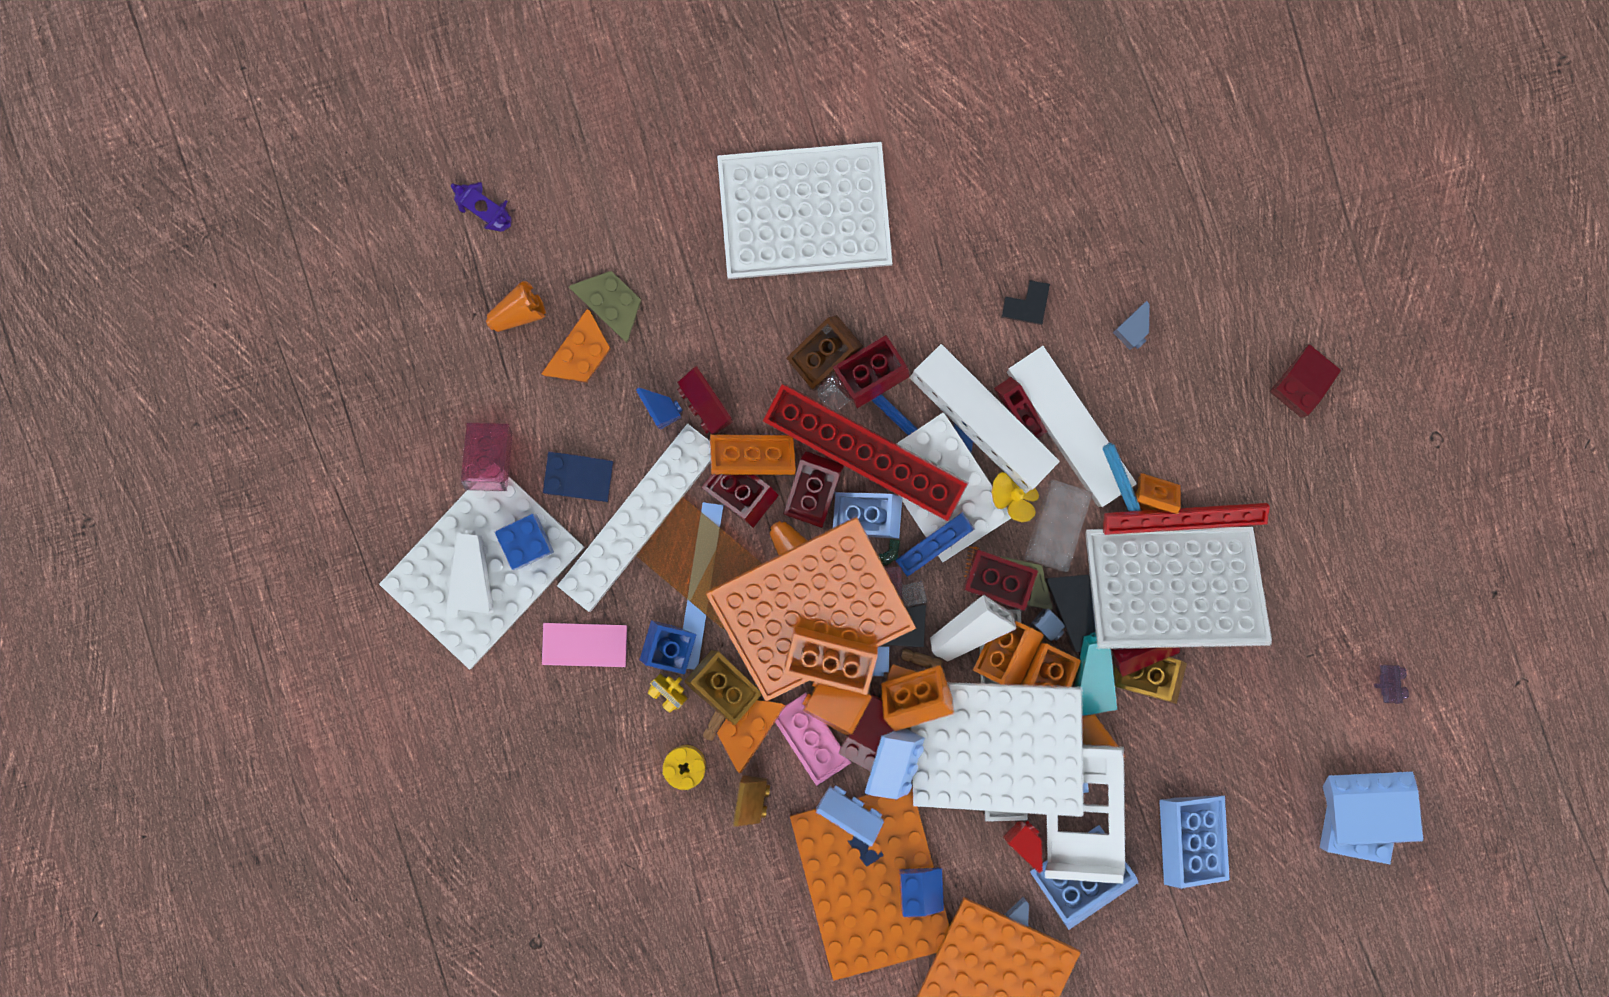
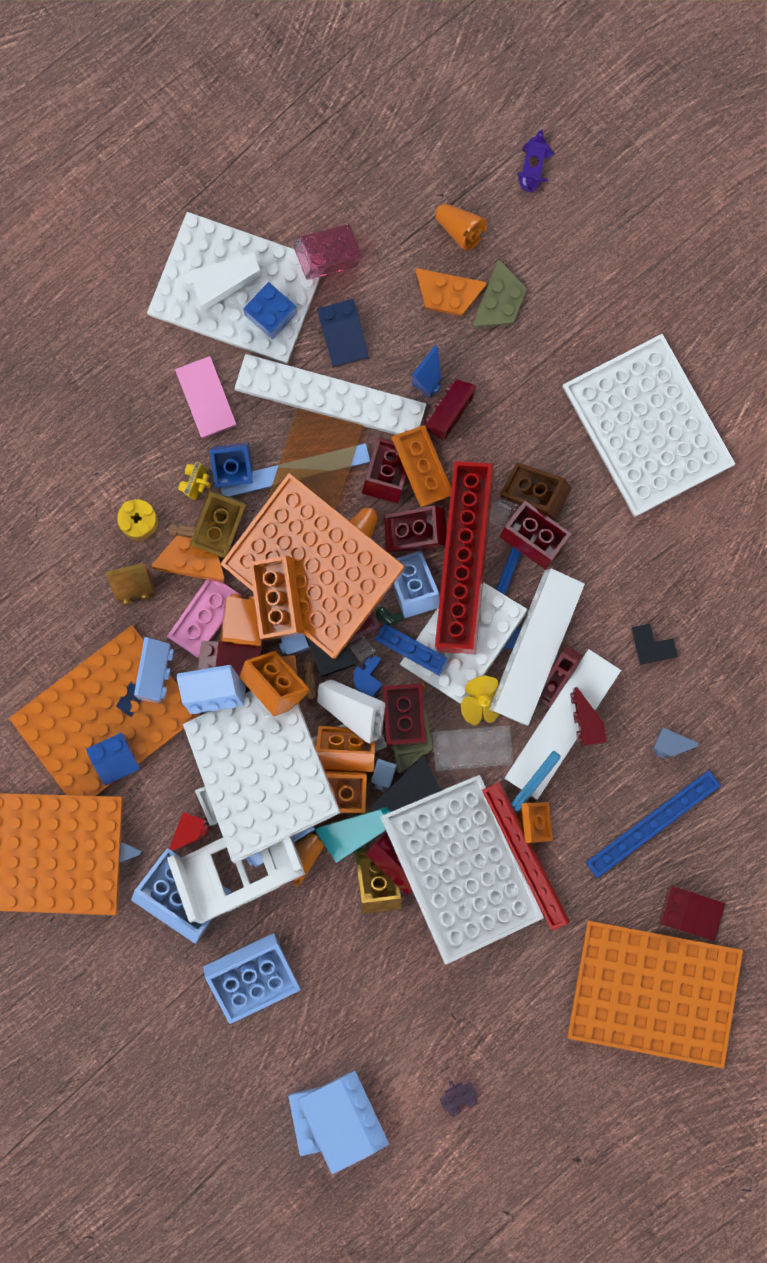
camera: 70 degrees right, 5 degrees down
none -> blue brick [353,655,382,698]
none -> orange plate [567,921,743,1069]
none -> dark red slope [570,687,607,747]
none -> blue tile [585,770,721,878]

